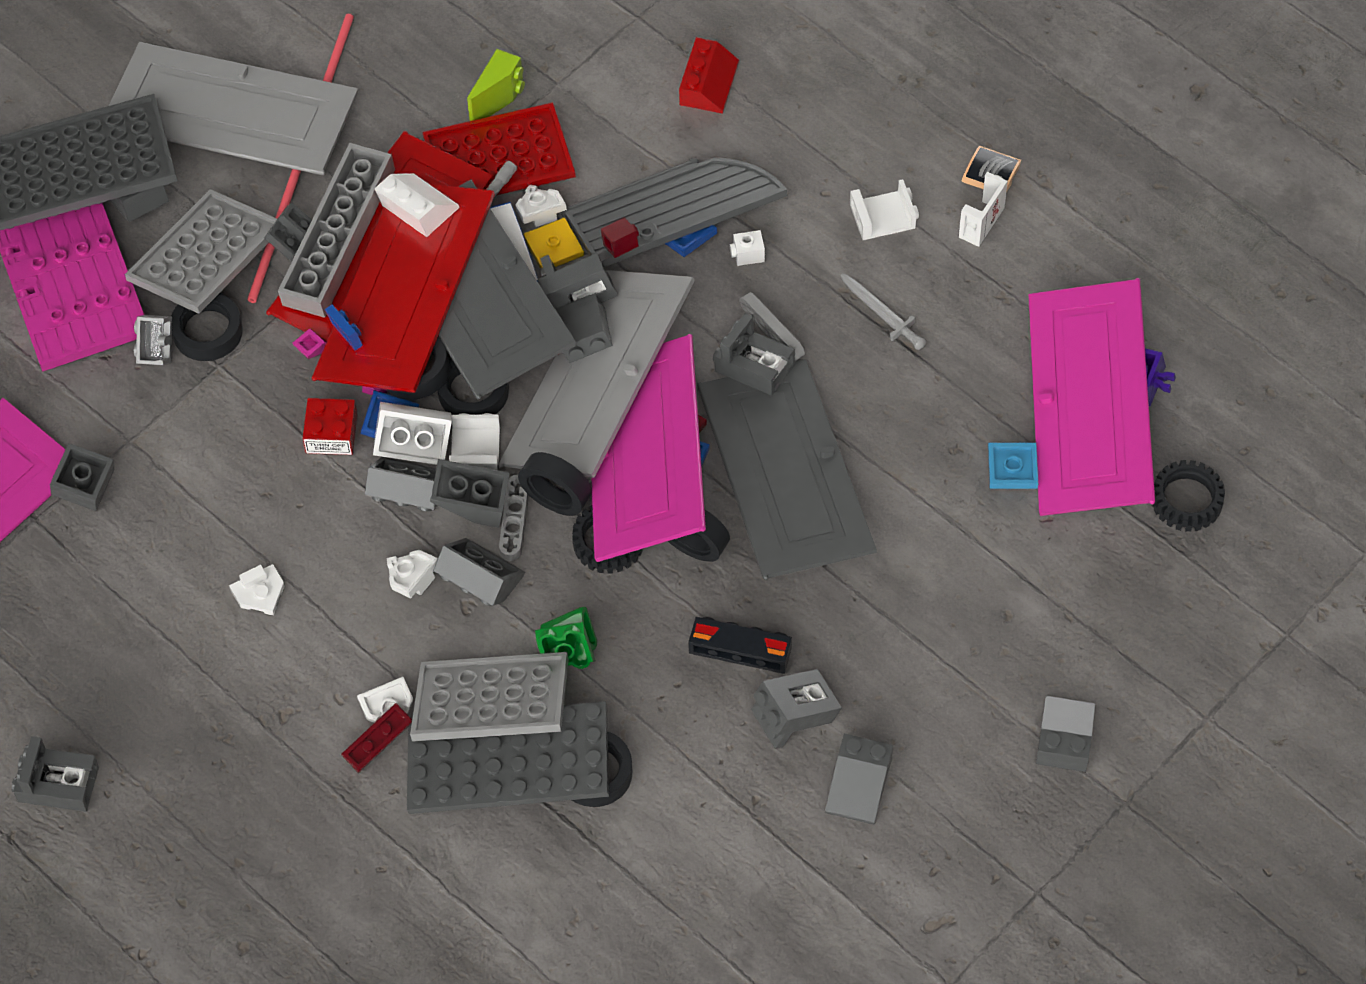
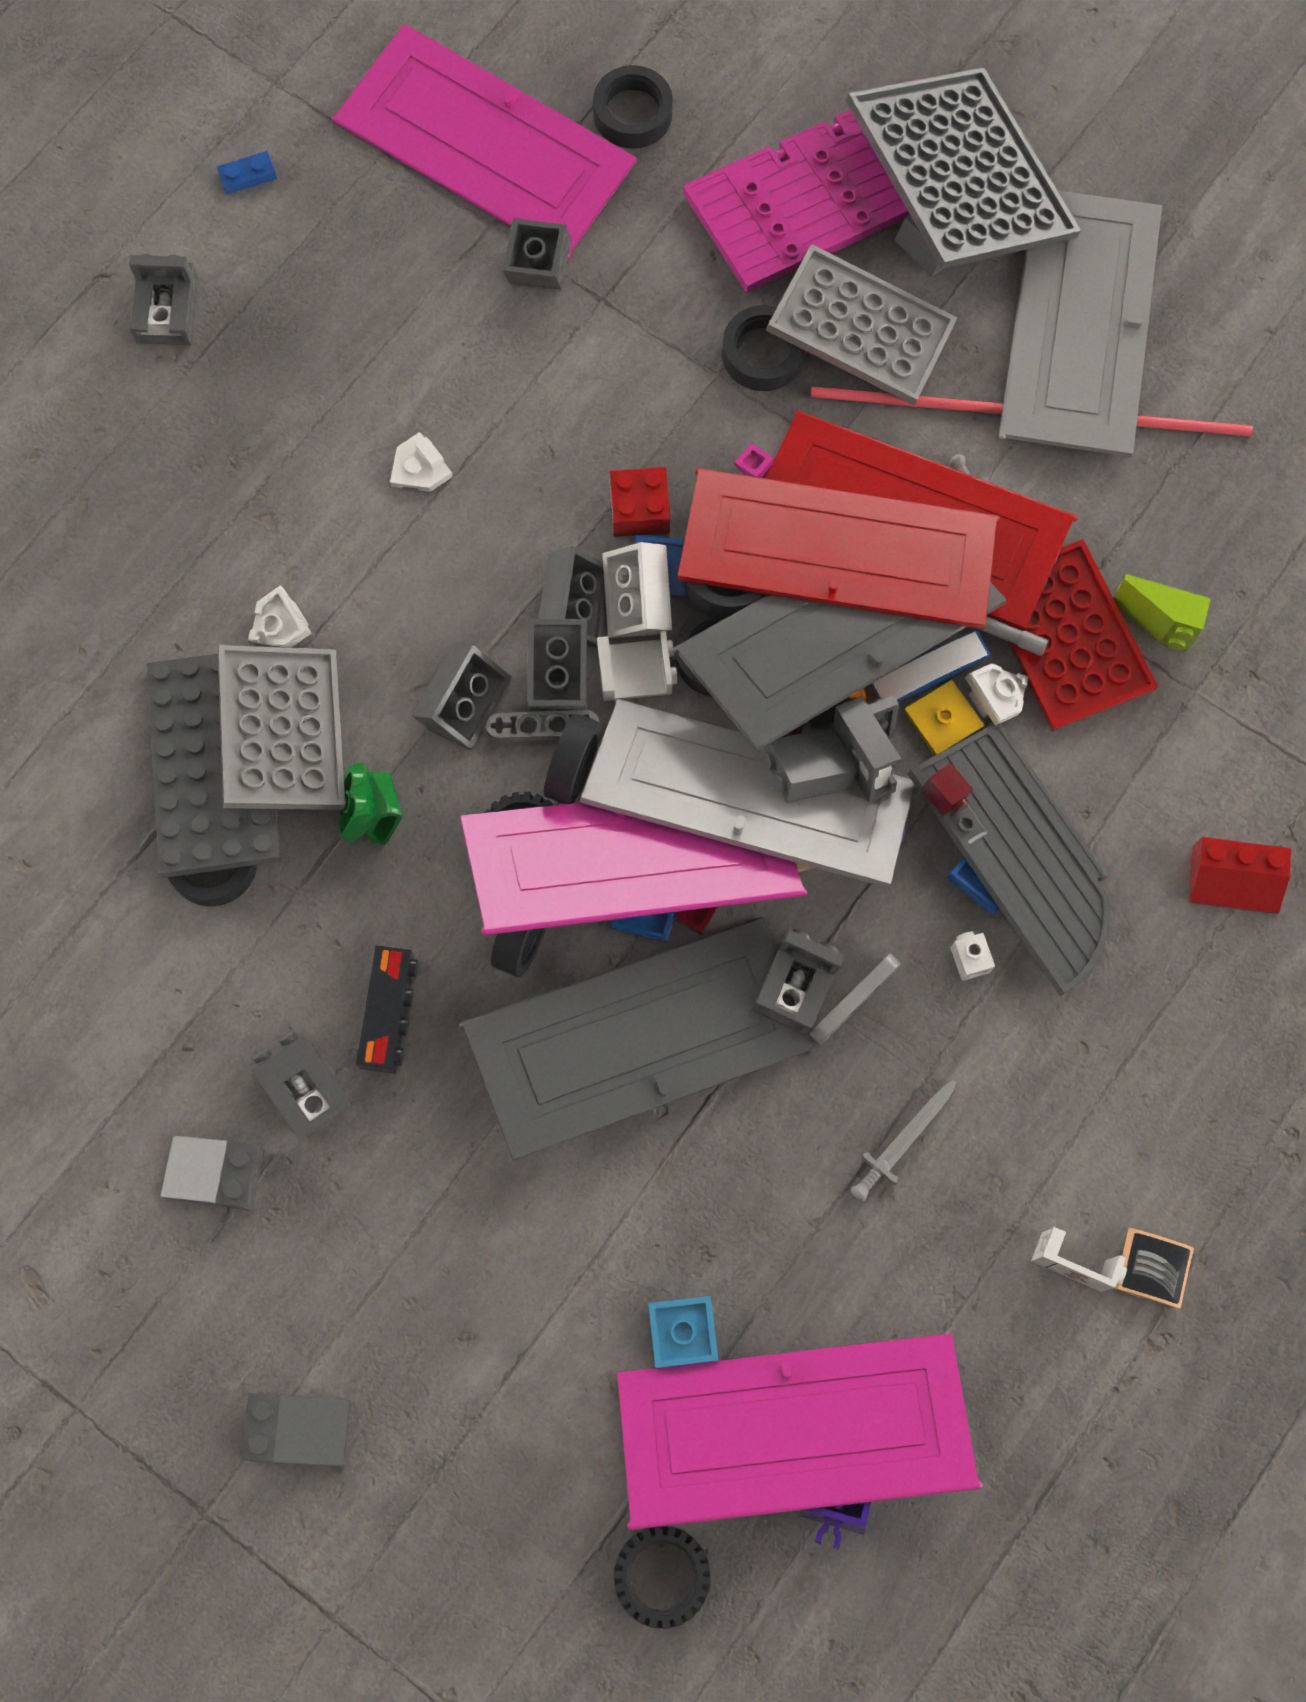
camera: 80 degrees right, 15 degrees up
light grey window [134,315,172,365] -> none
dark grey slope [264,202,312,262] -> none
light grey brick [278,143,395,318] -> none
blue plate [325,304,363,350] -> none
dark red tile [341,703,412,773] -> none
white slope [375,173,460,237] -> none
white plate [386,550,438,598] -> none
white panel [850,179,919,240] -> none

